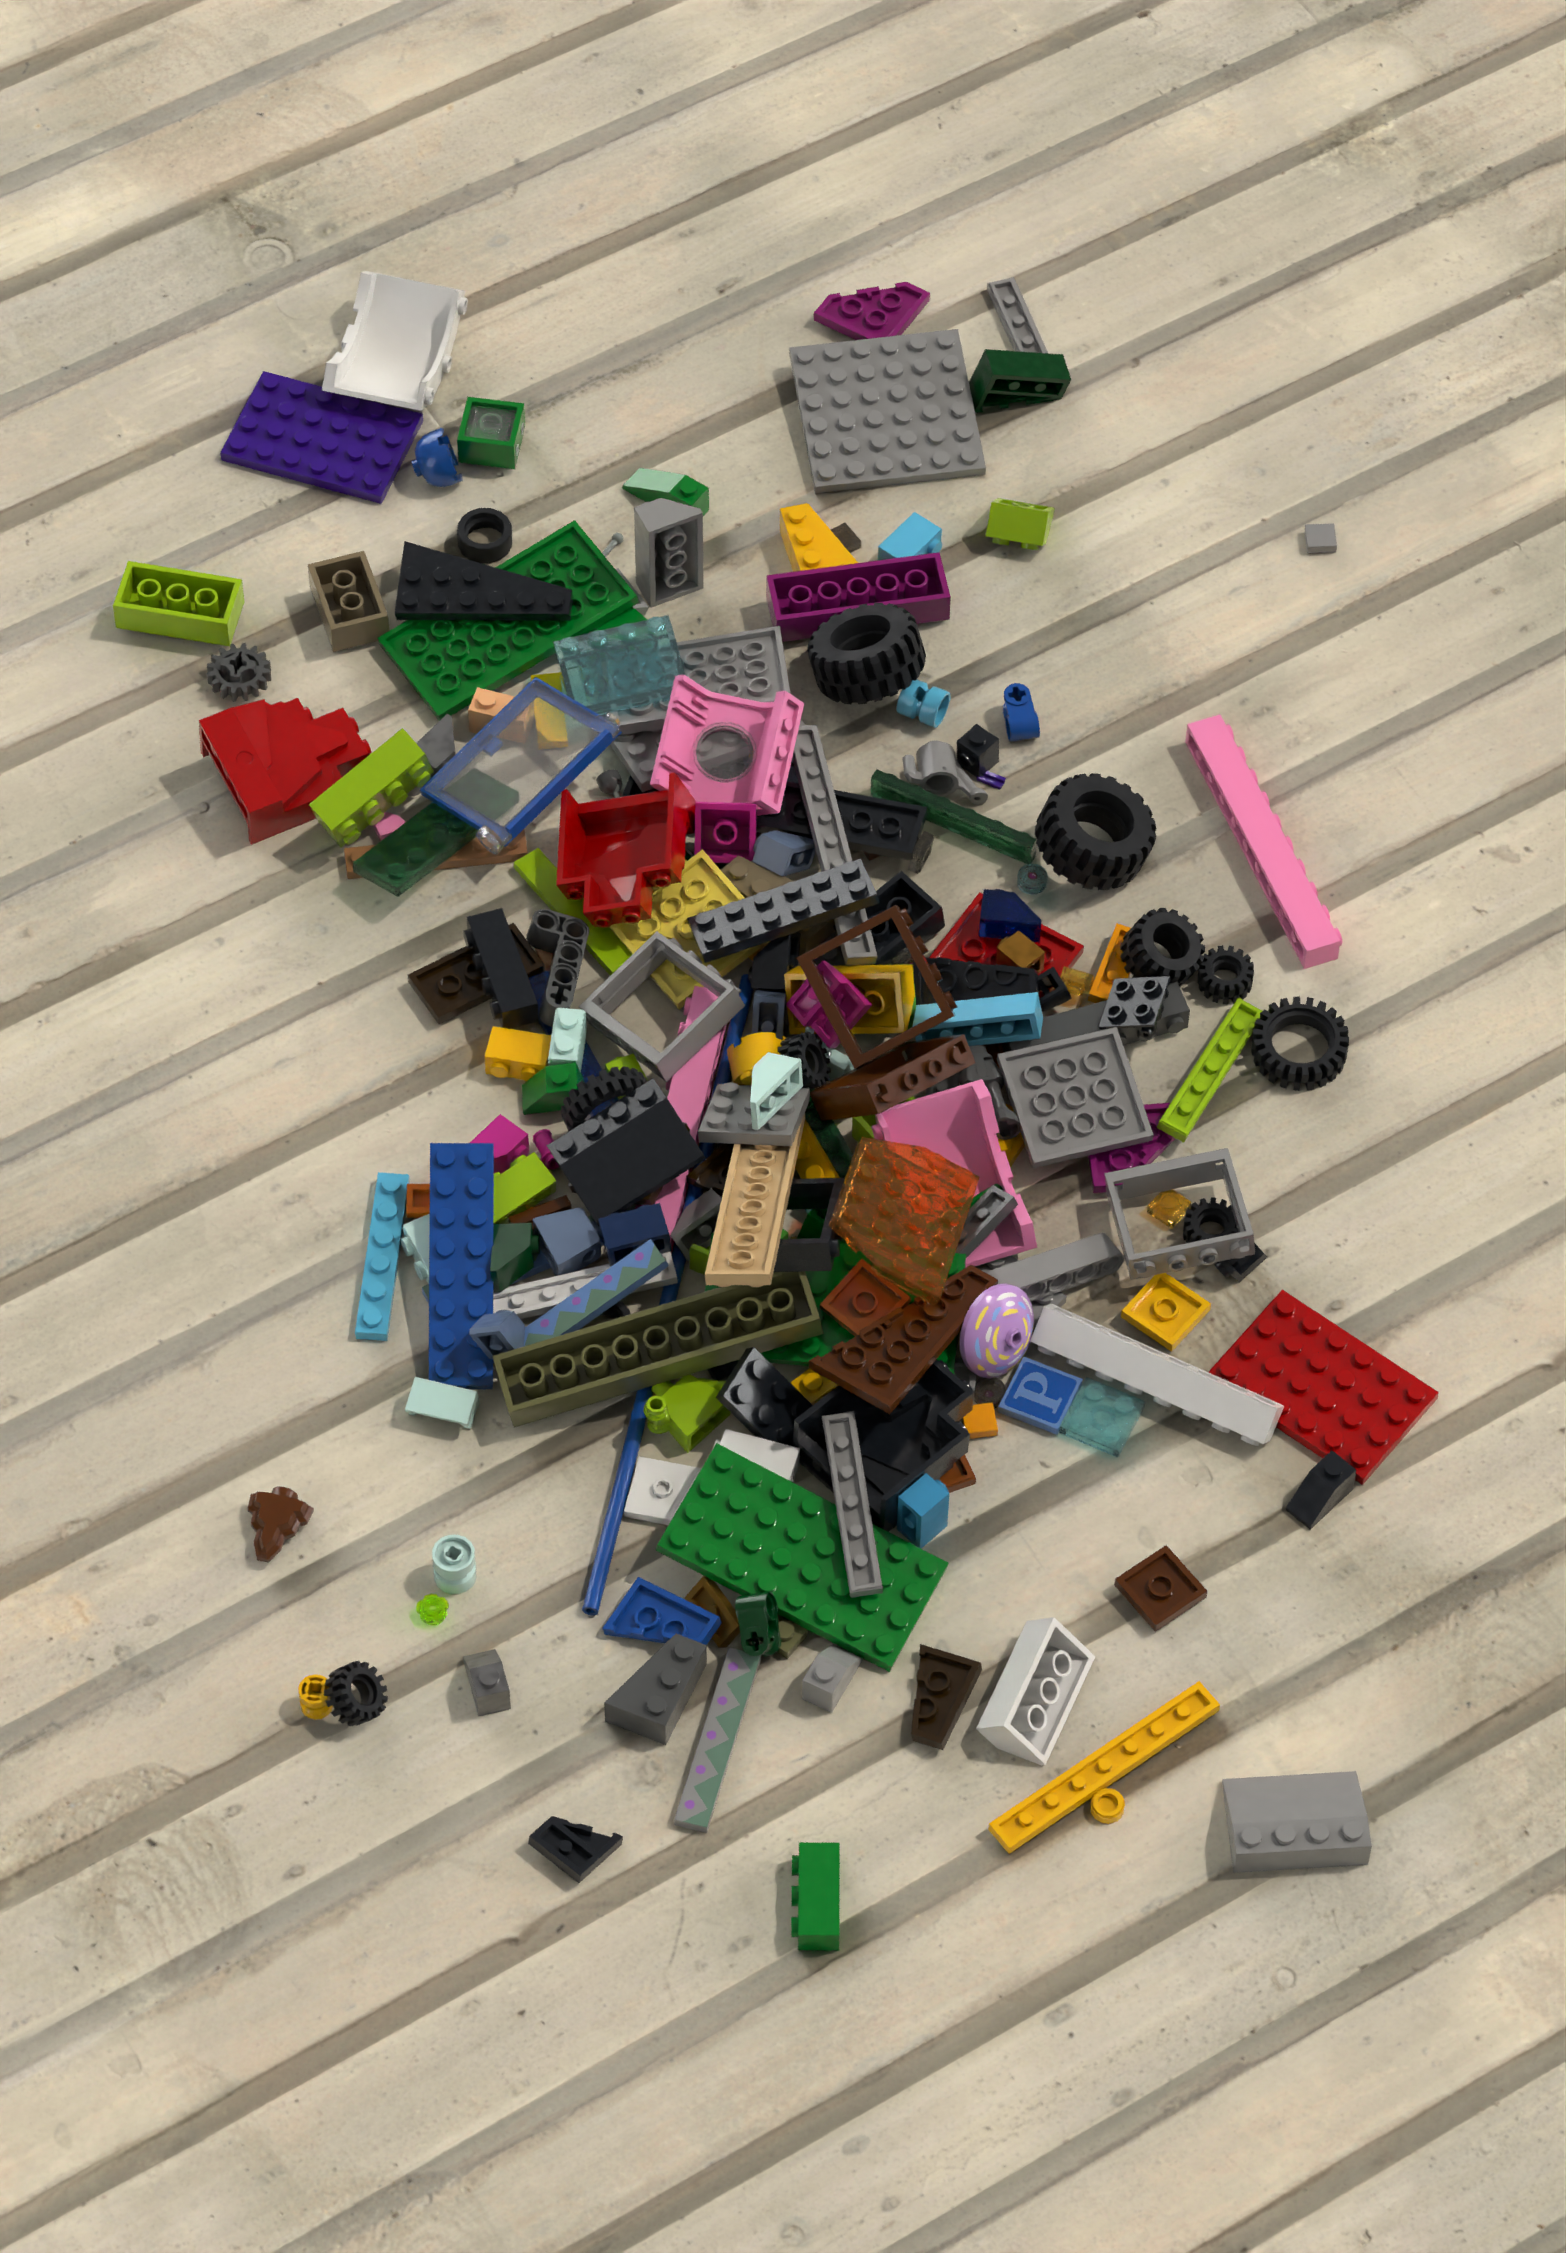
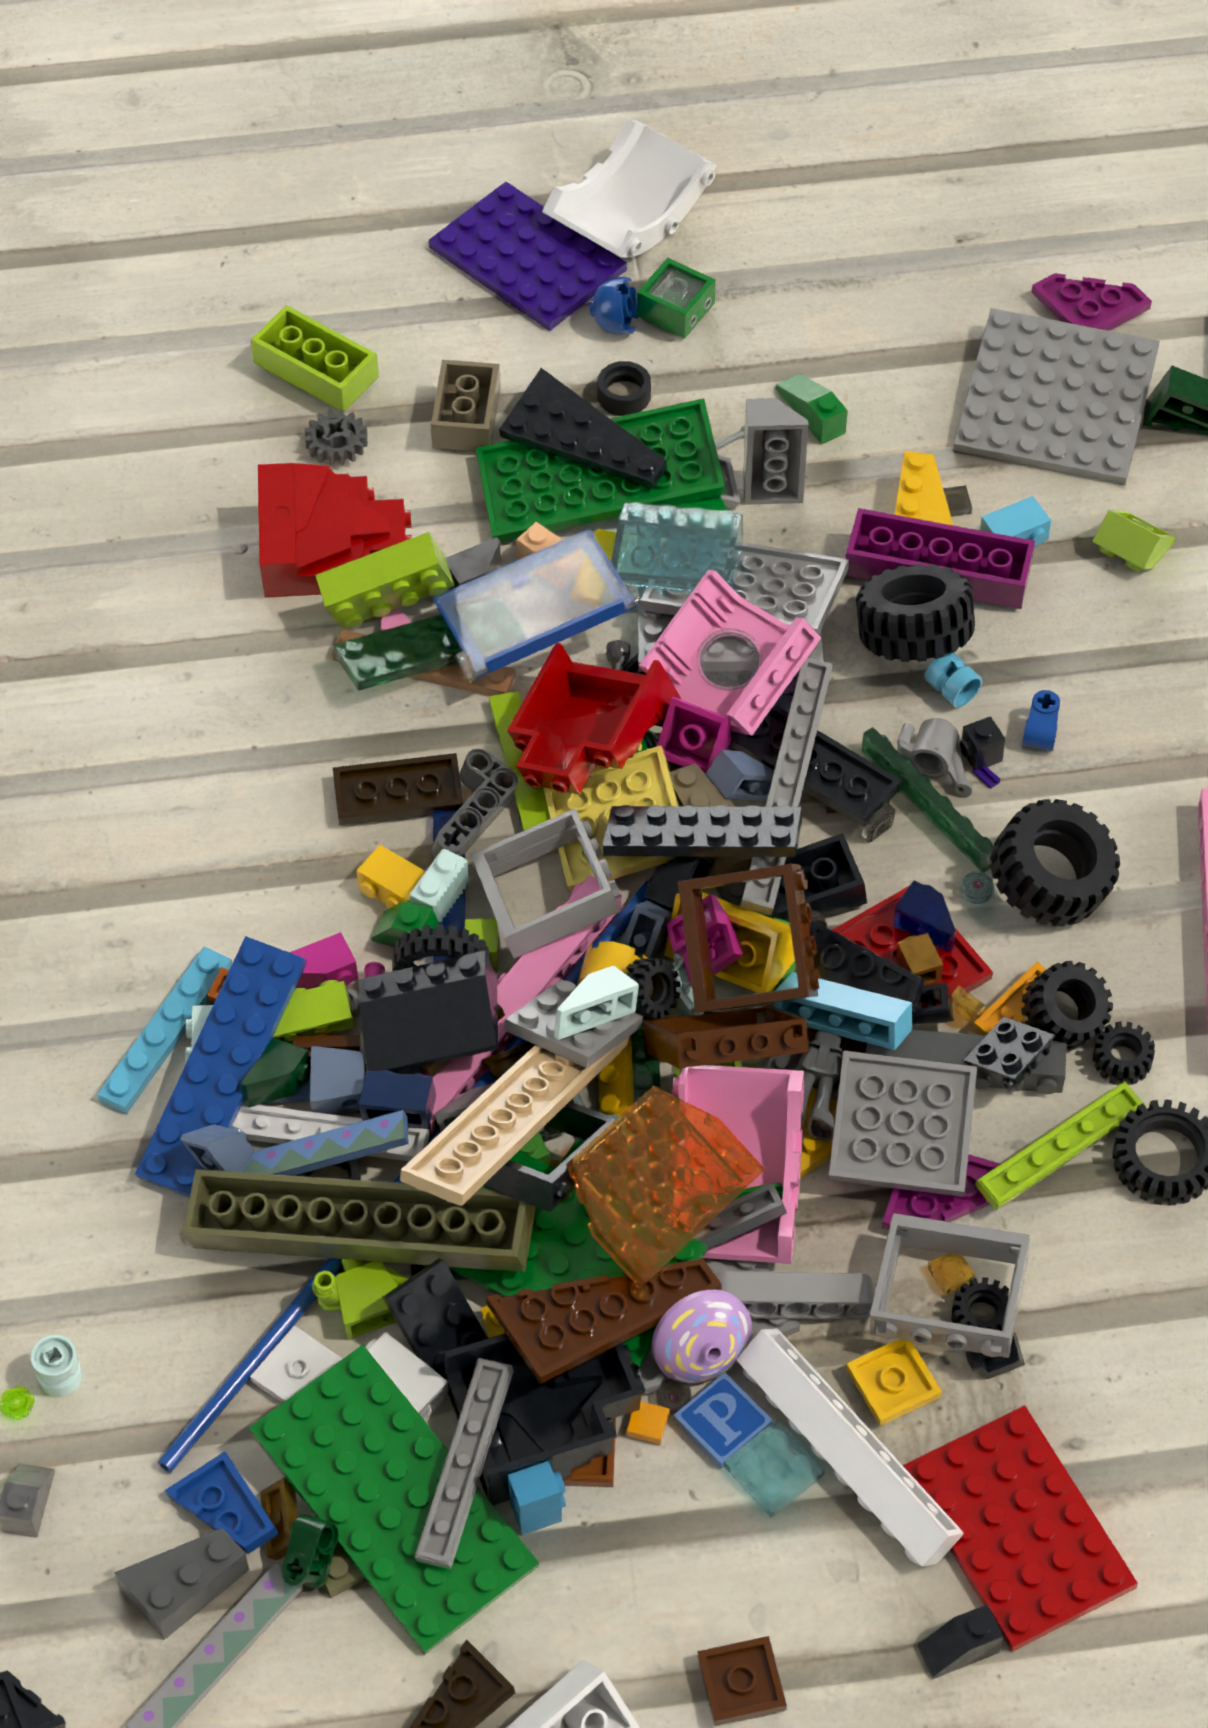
camera: 25 degrees right, 0 degrees up
light aqua hinge [405,1377,480,1429] -> none
black brick [463,908,539,1029] -> none
light grey slope [802,1644,862,1713] -> none
dark orange plate [820,1259,911,1337] -> none

